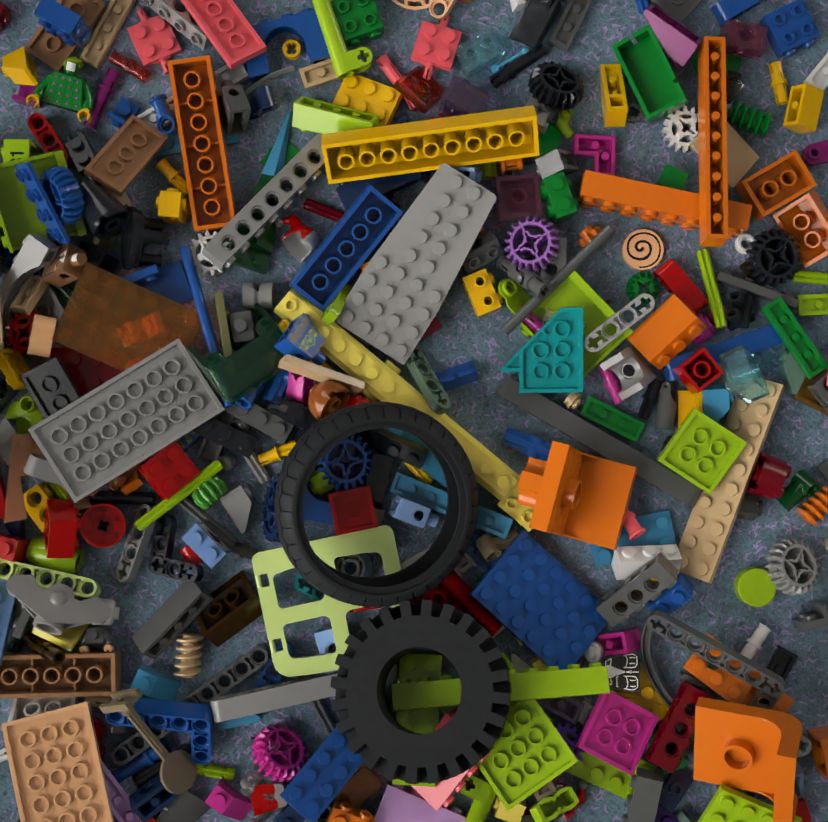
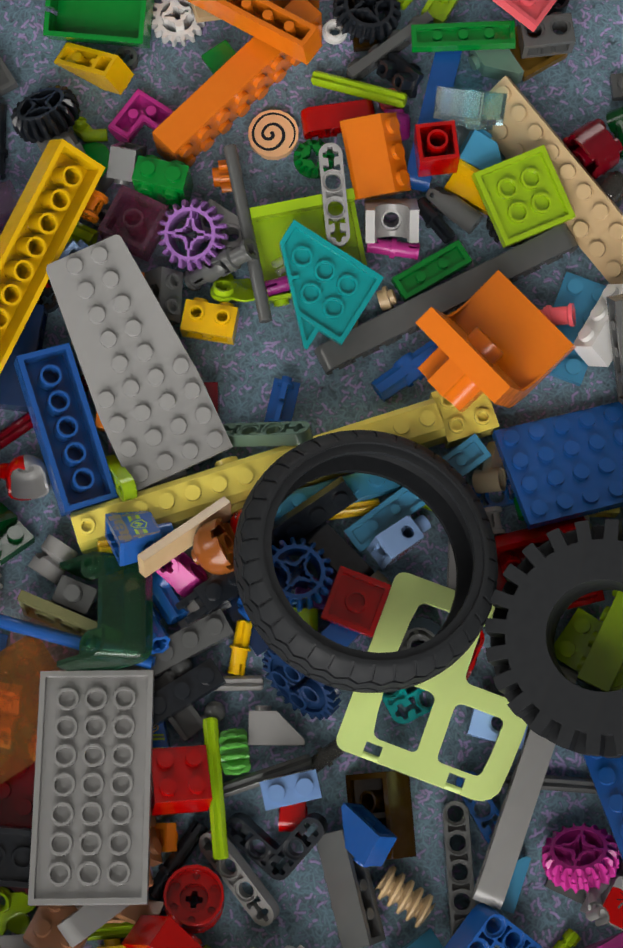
camera: 60 degrees left, 10 degrees down
none -> blue slope [341,803,397,868]

